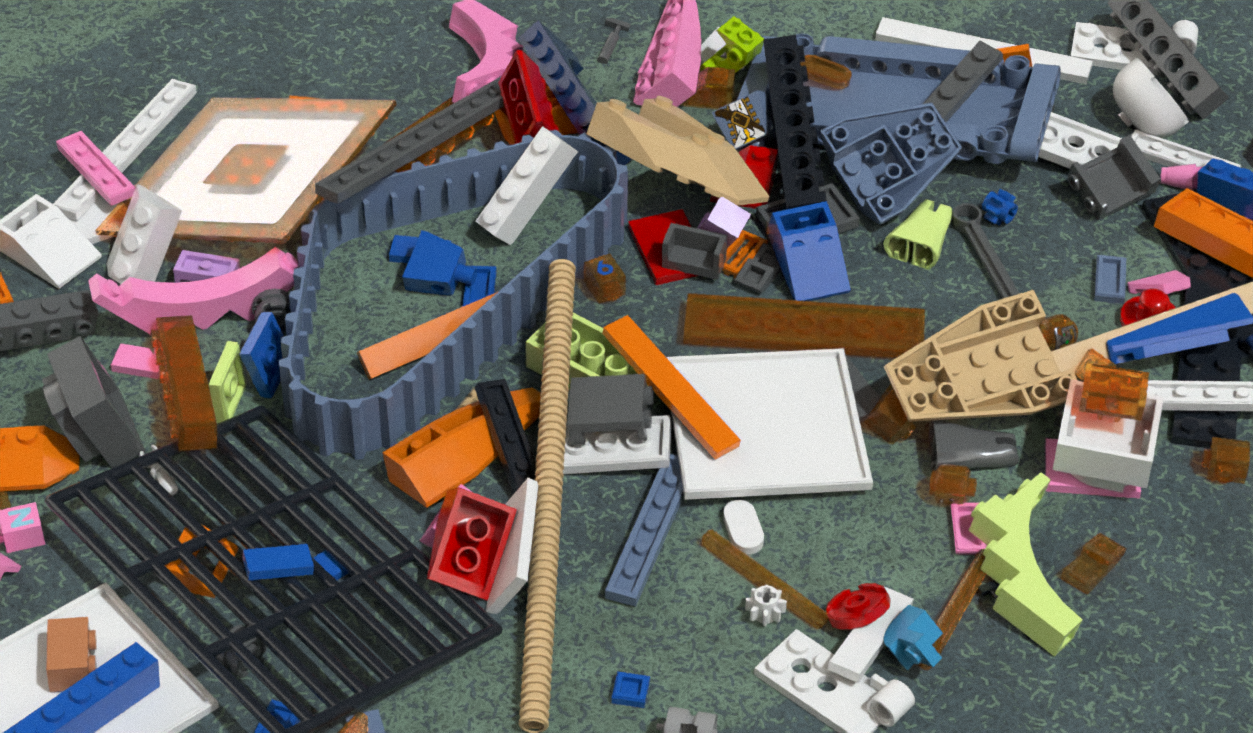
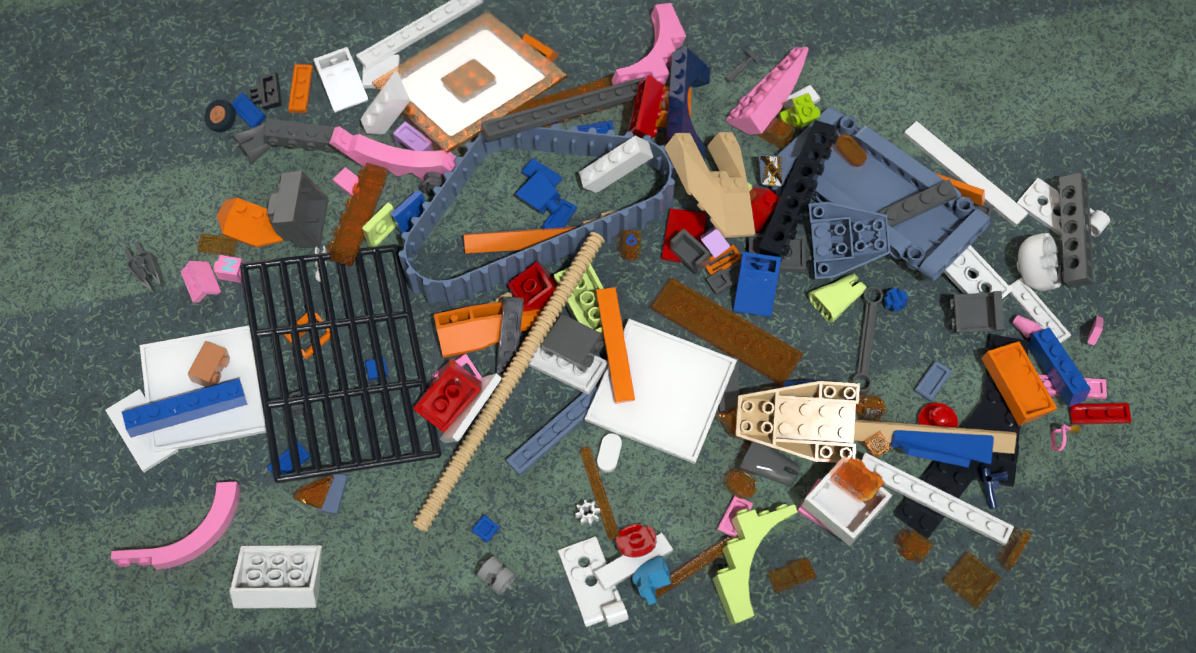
camera: 30 degrees right, 20 degrees up
bright pink tile [56,131,135,206] -> none
blue tile [242,544,314,580] -> none
bright pink tile [1127,270,1191,294] -> none
none -> red slope [508,261,557,312]

